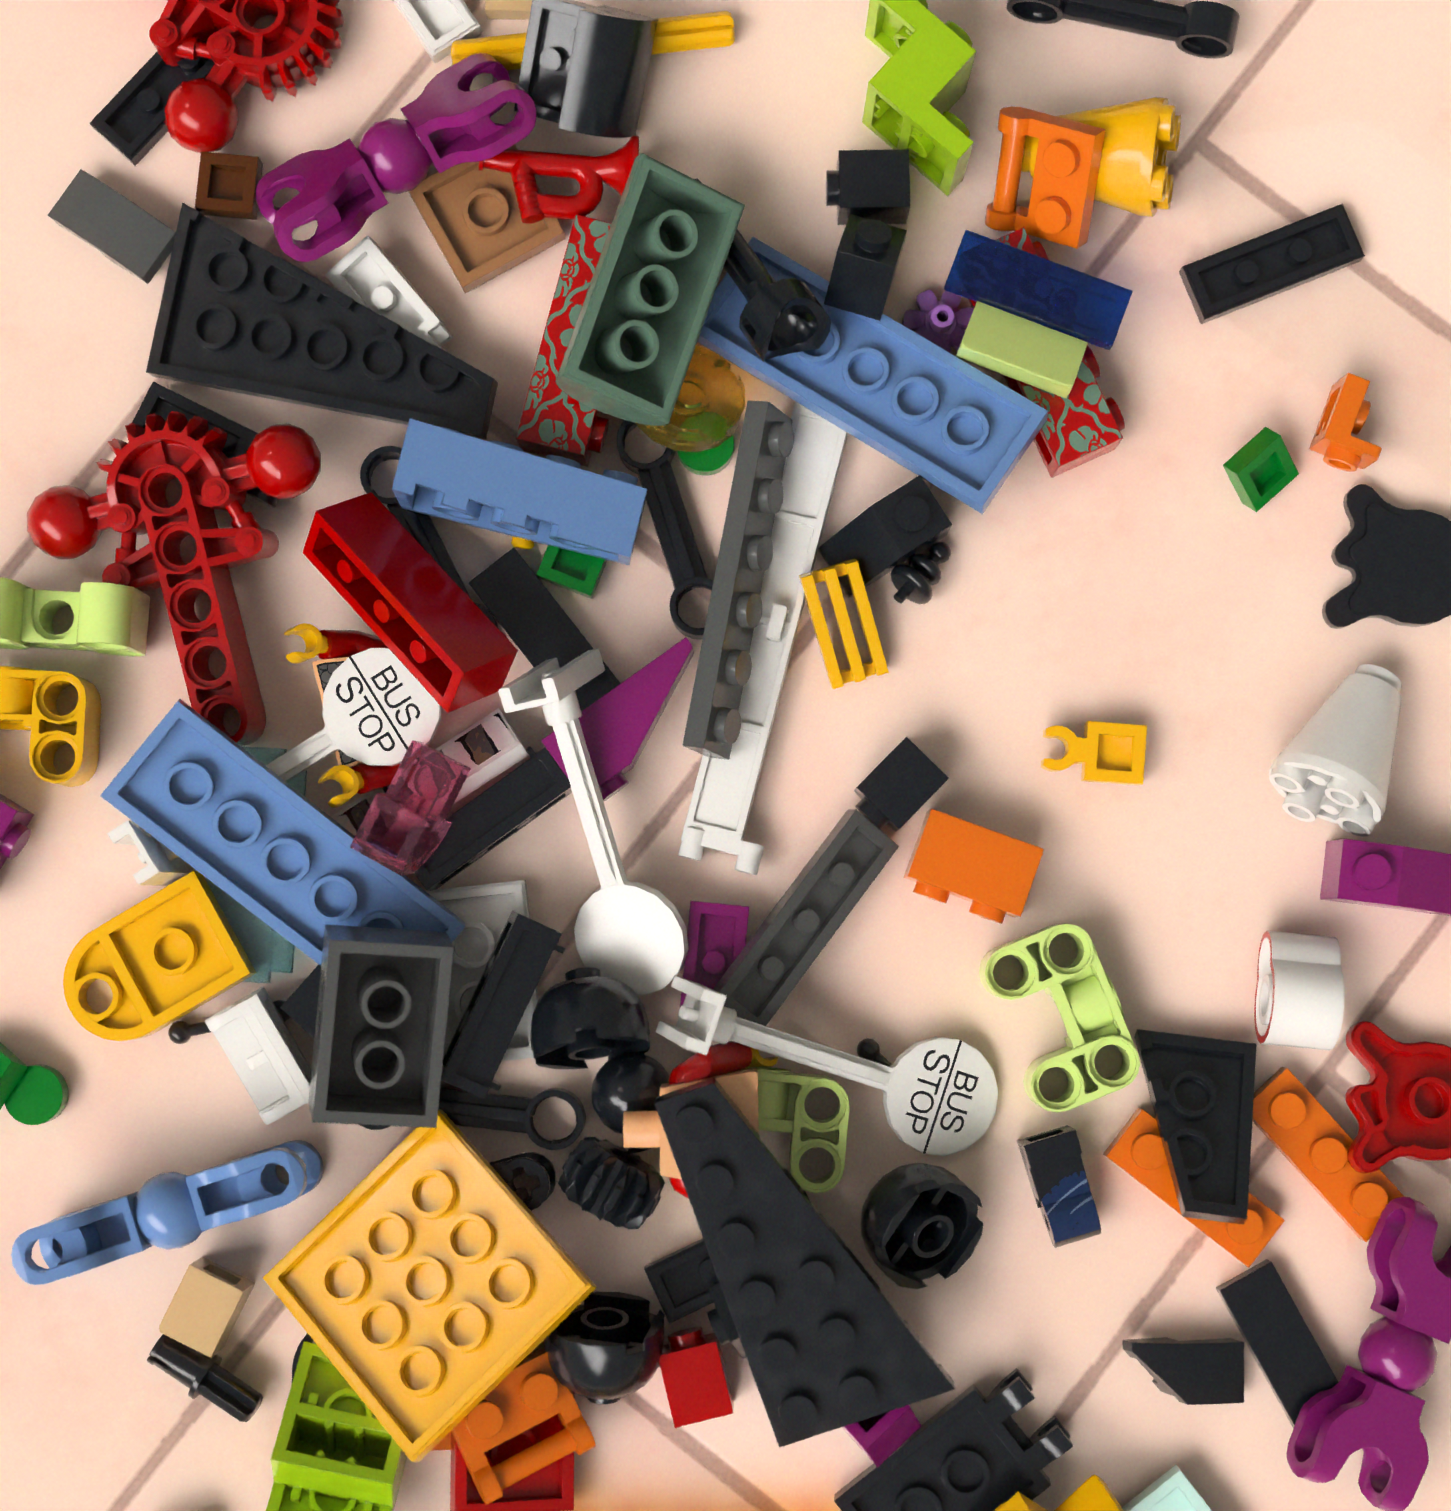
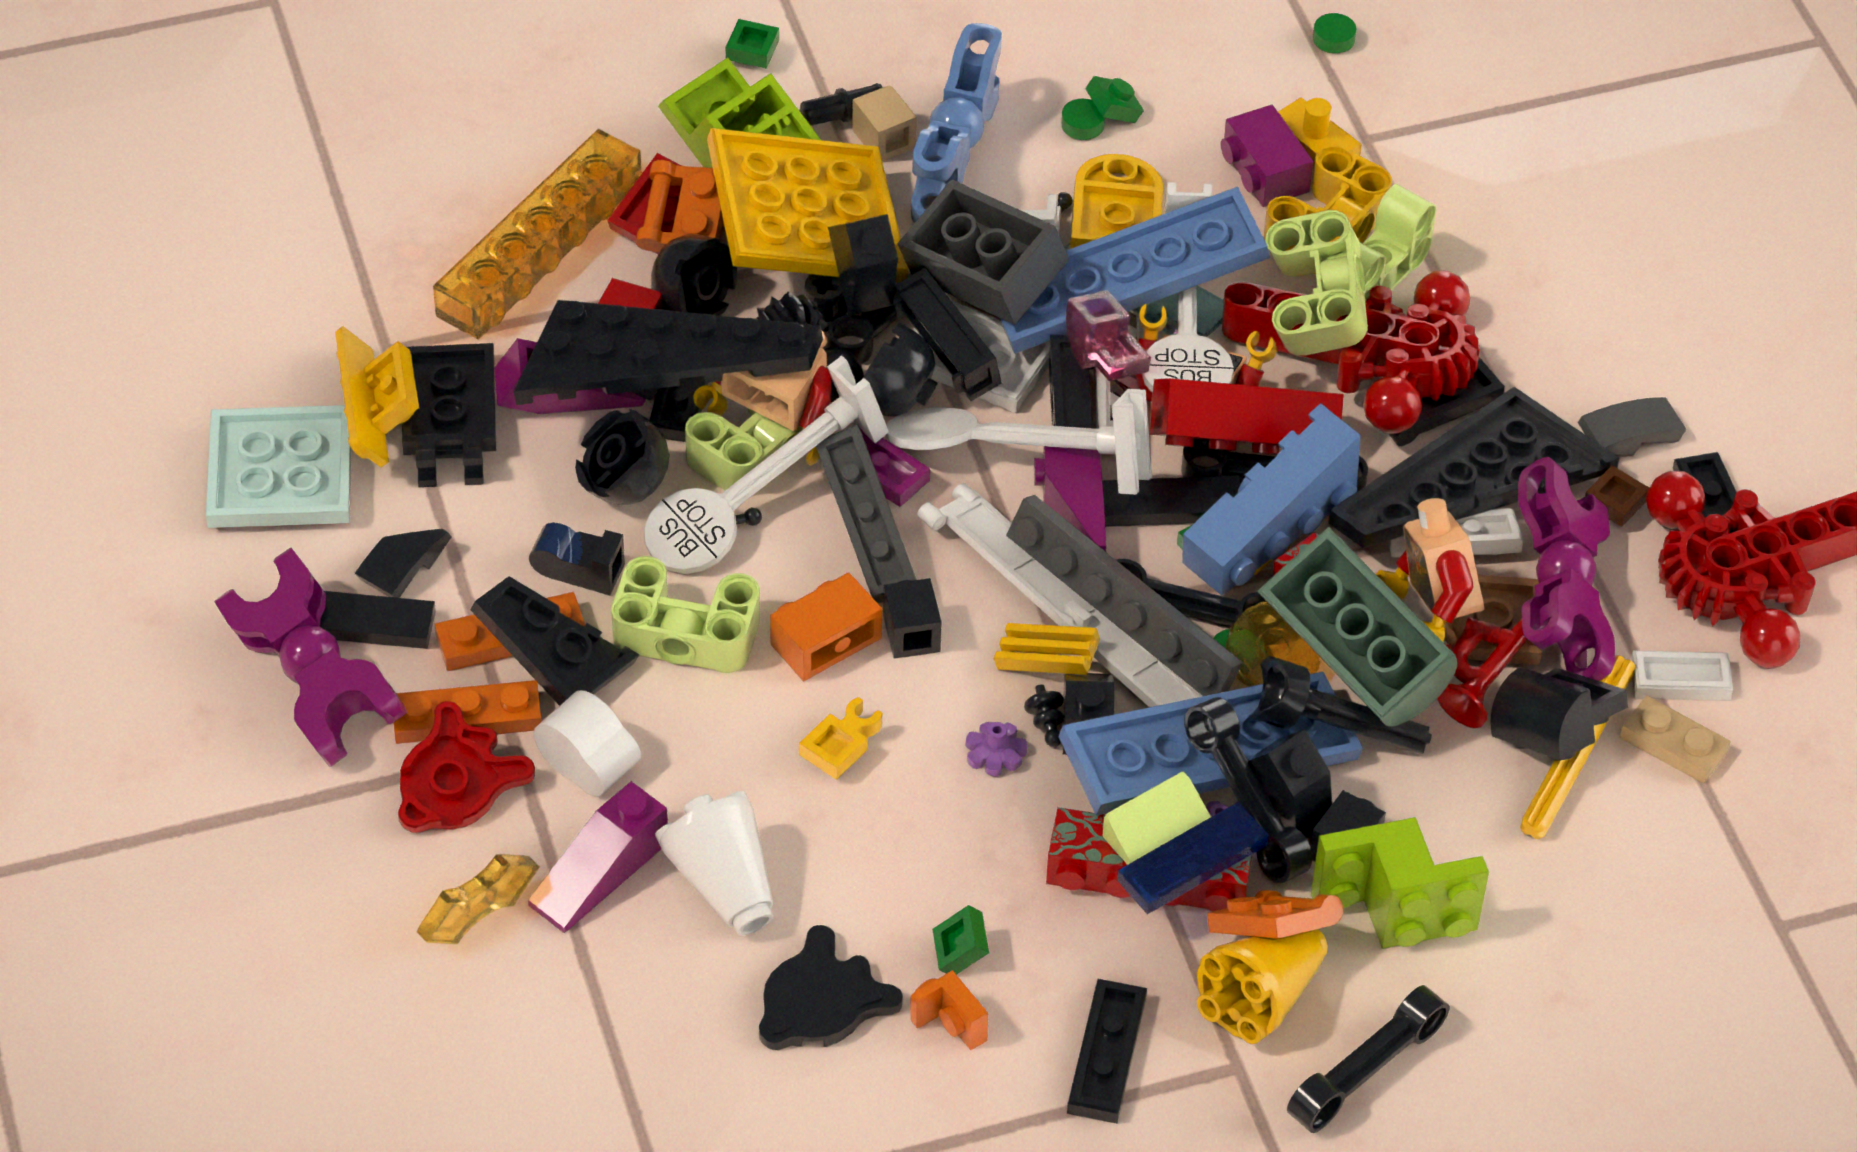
camera: 120 degrees right, 35 degrees down
none -> black slope [828,214,898,316]
none -> medium lavender plant [965,722,1027,777]
none -> black piece [1184,697,1312,883]
none -> yellowish green beam [1265,210,1368,355]
none -> torso [1376,498,1485,642]

